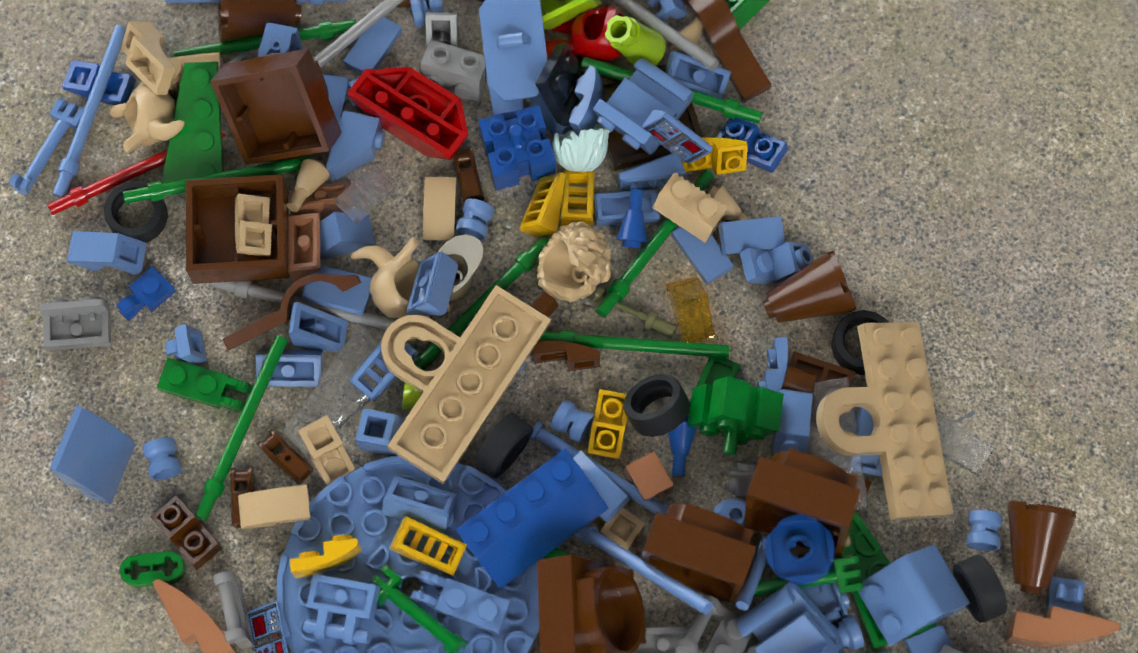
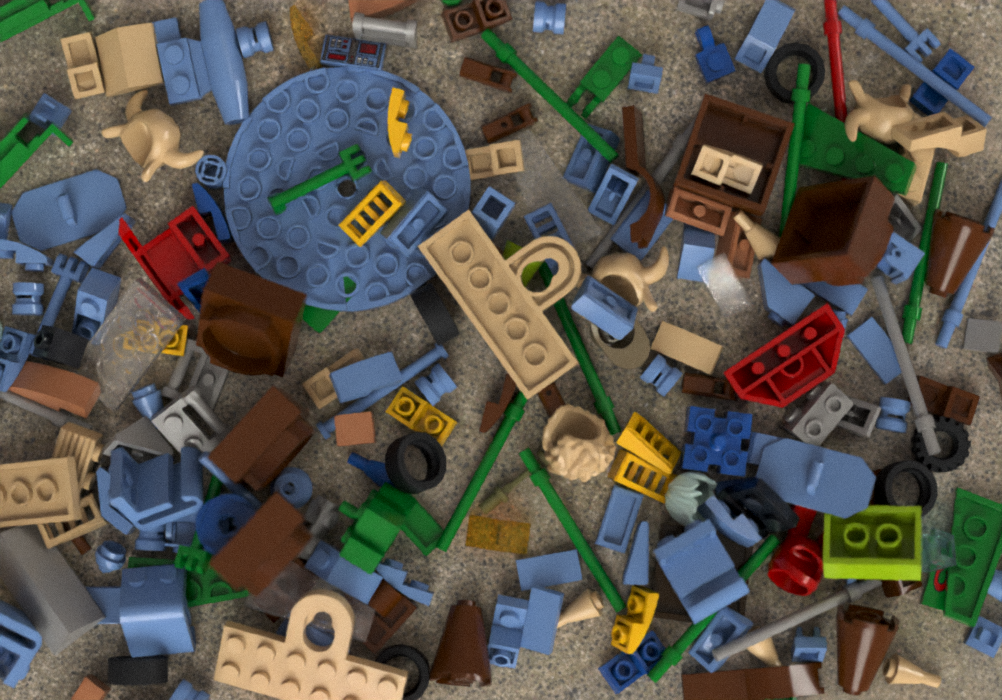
camera: 115 degrees right, 15 degrees up
tan slope [238,485,310,529] -> none
medium blue plate [303,574,381,645] -> none
medium blue hinge [411,571,511,635] -> none
blue slope [456,448,609,590] -> none
medium blue bar [575,523,713,615] -> none
lime plant [605,15,665,67] -> none
blue cone [616,189,648,248] -> none
slope [642,109,713,164] -> none
tan brick [653,173,727,243] -> none

